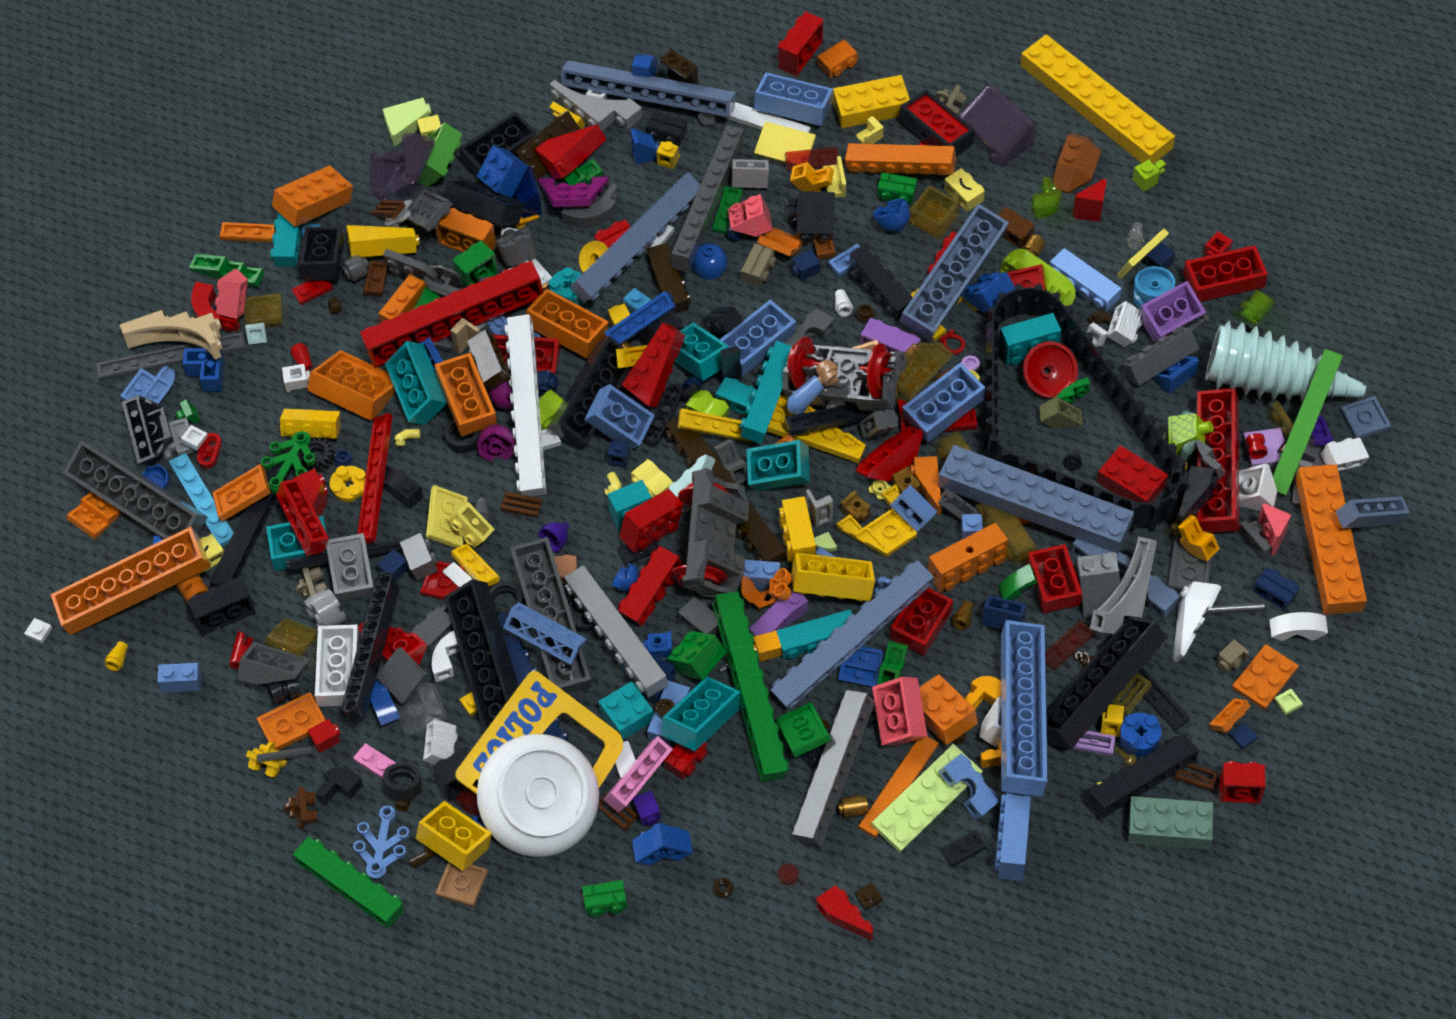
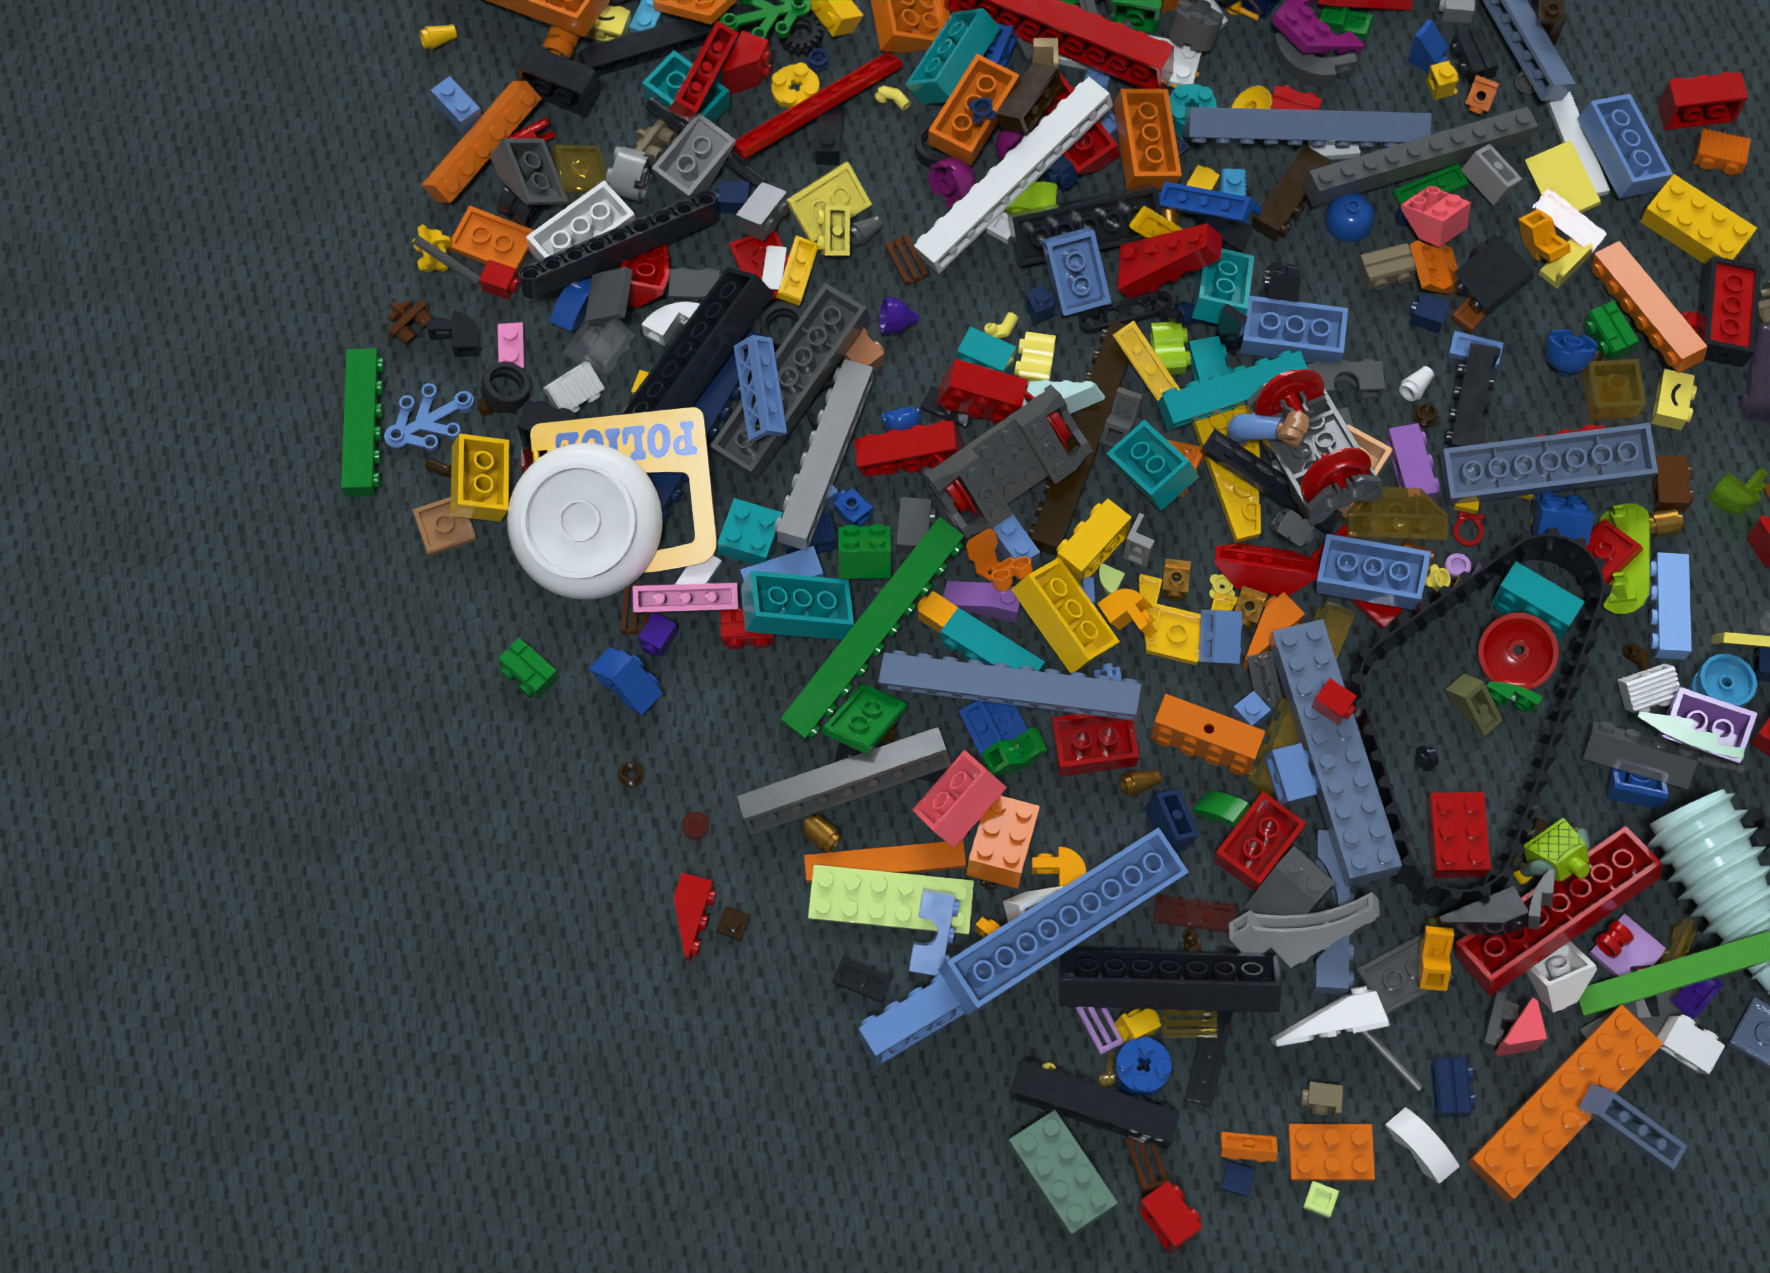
camera: 50 degrees right, 10 degrees up
dark brown tile [655,699,675,719] -> none
light yellow panel [856,116,884,144] -> none
white plate [1087,322,1108,346] -> none
none -> orange brick [422,81,542,203]
none -> dark blue plate [968,97,996,123]
none -> light orange brick [1097,589,1157,637]
none -> medium blue brick [1264,743,1317,806]
none -> red brick [1312,678,1357,725]
none -> orange brick [1465,75,1499,115]
none -> slope [1635,711,1745,759]

